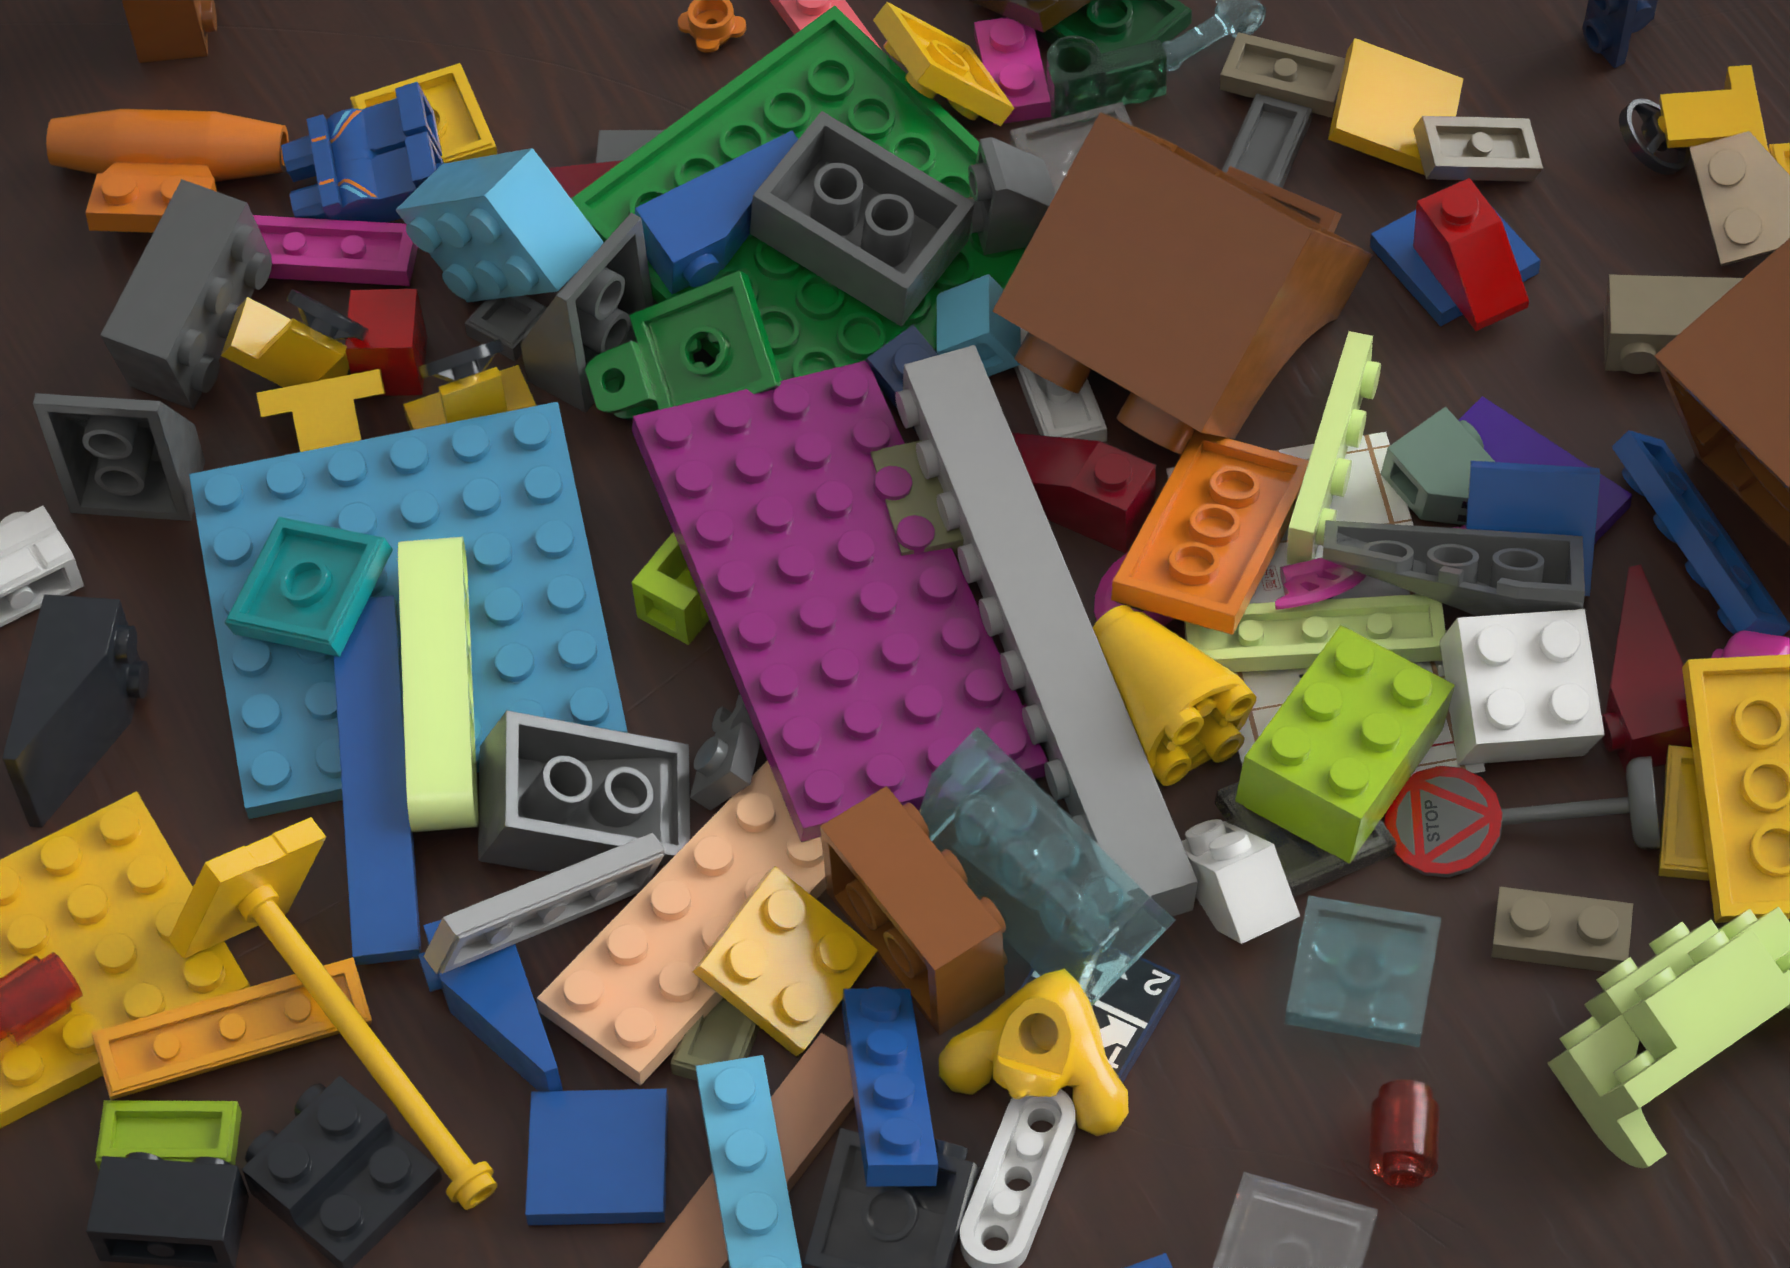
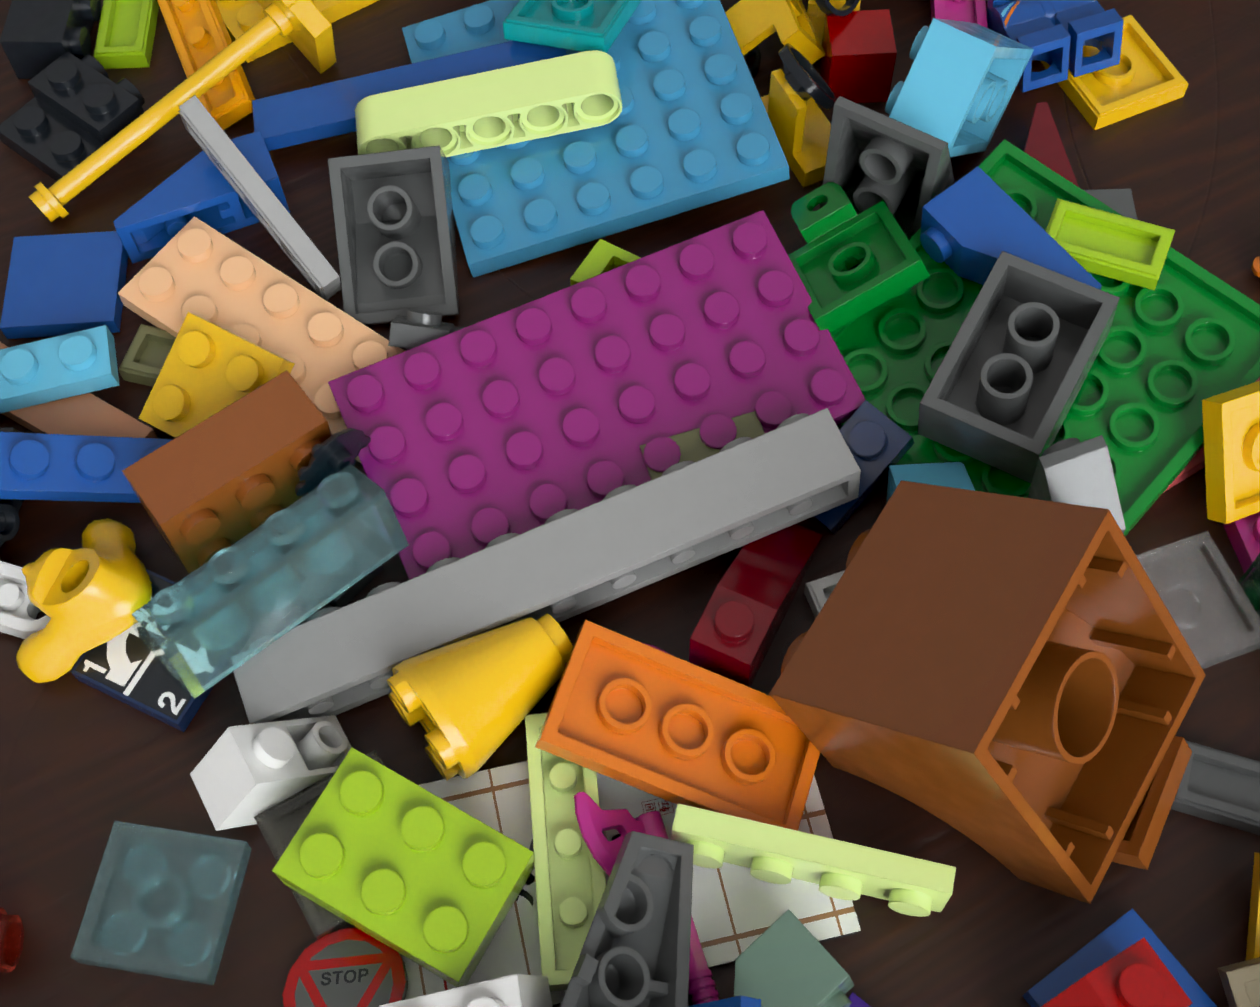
camera: 85 degrees right, 5 degrees up
none -> black piece [294,428,371,502]
none -> lime tile [1046,199,1175,290]

